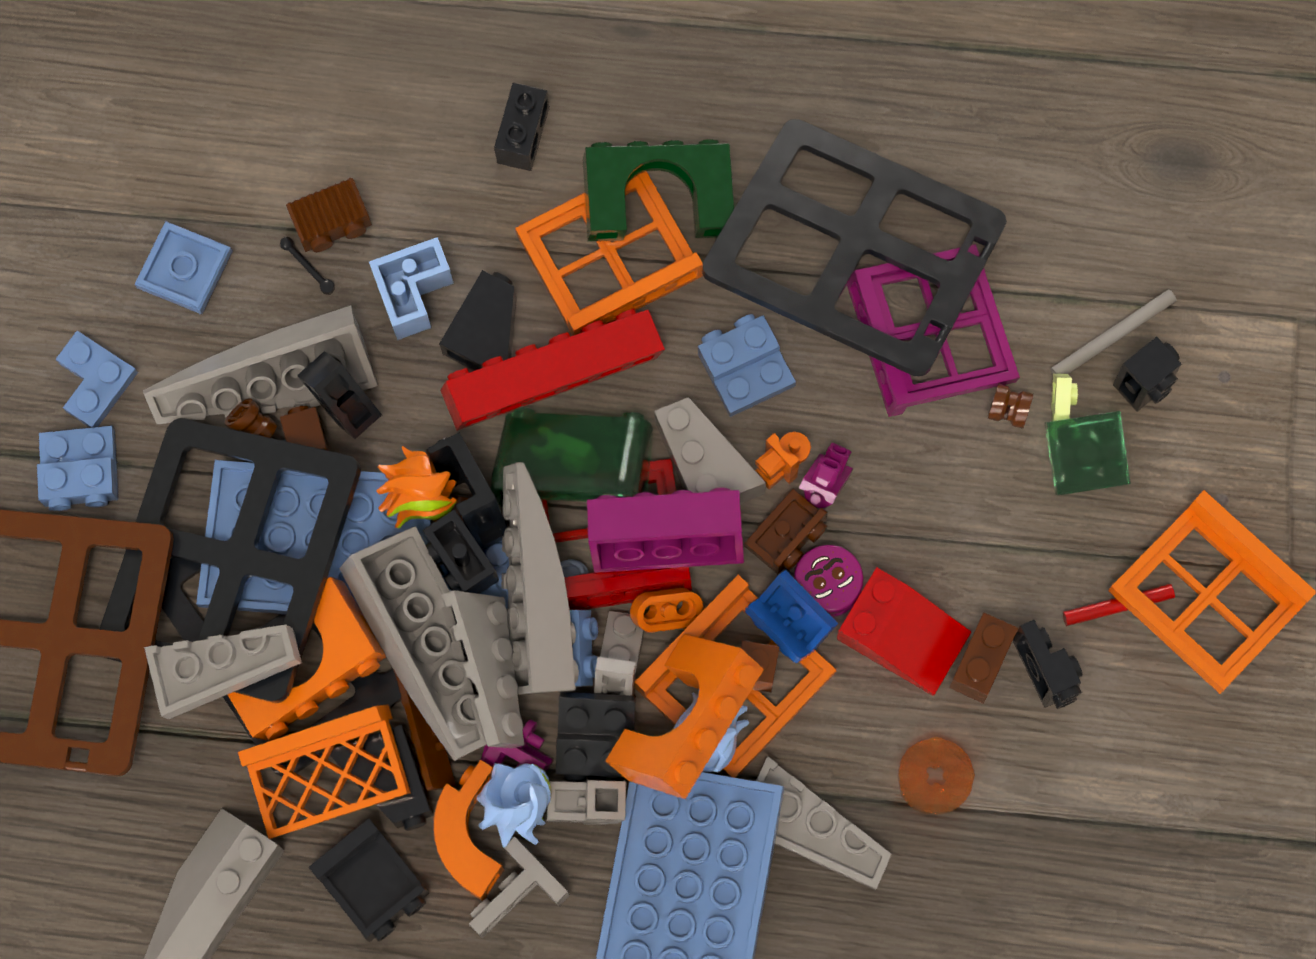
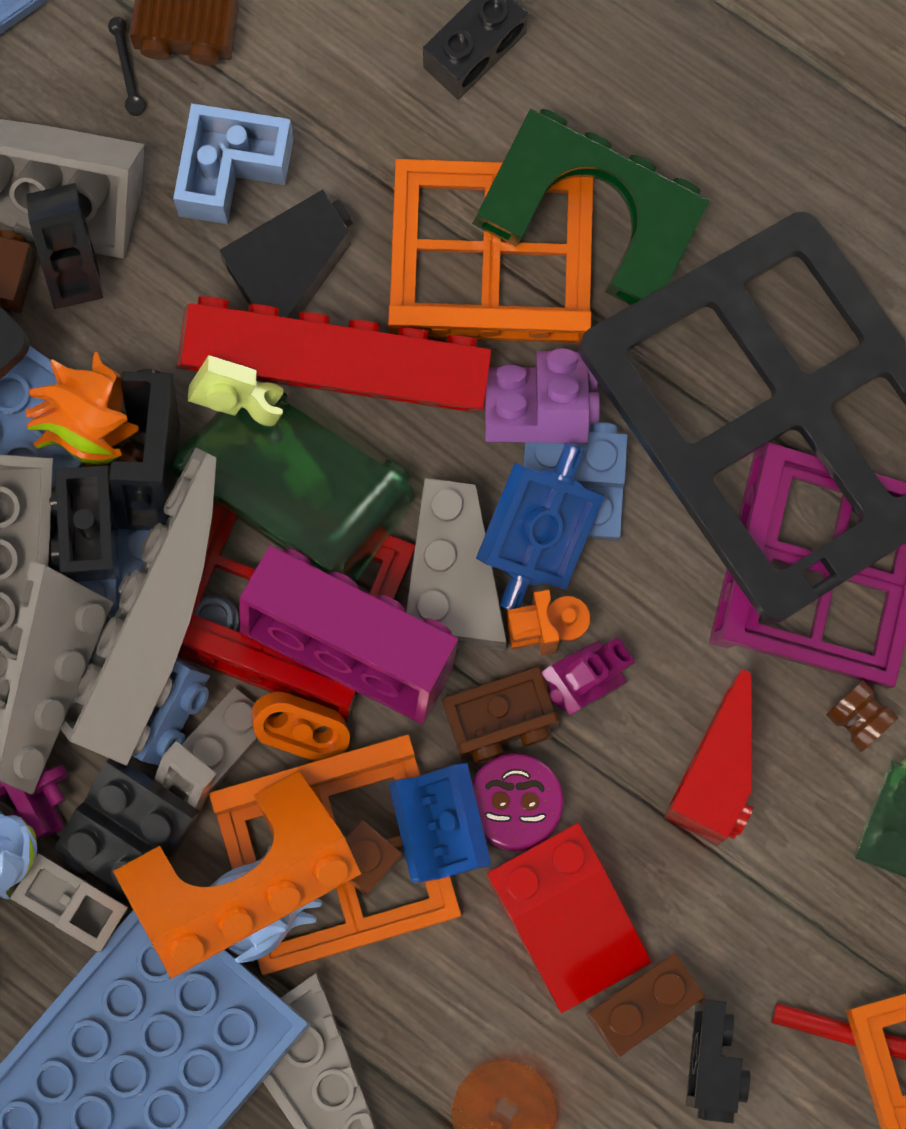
camera: 25 degrees right, 5 degrees up
none -> yellowish green plate [188,355,284,426]
none -> blue plate [476,442,604,610]
none -> medium lavender plate [485,348,599,443]
none -> red slope [663,669,754,846]

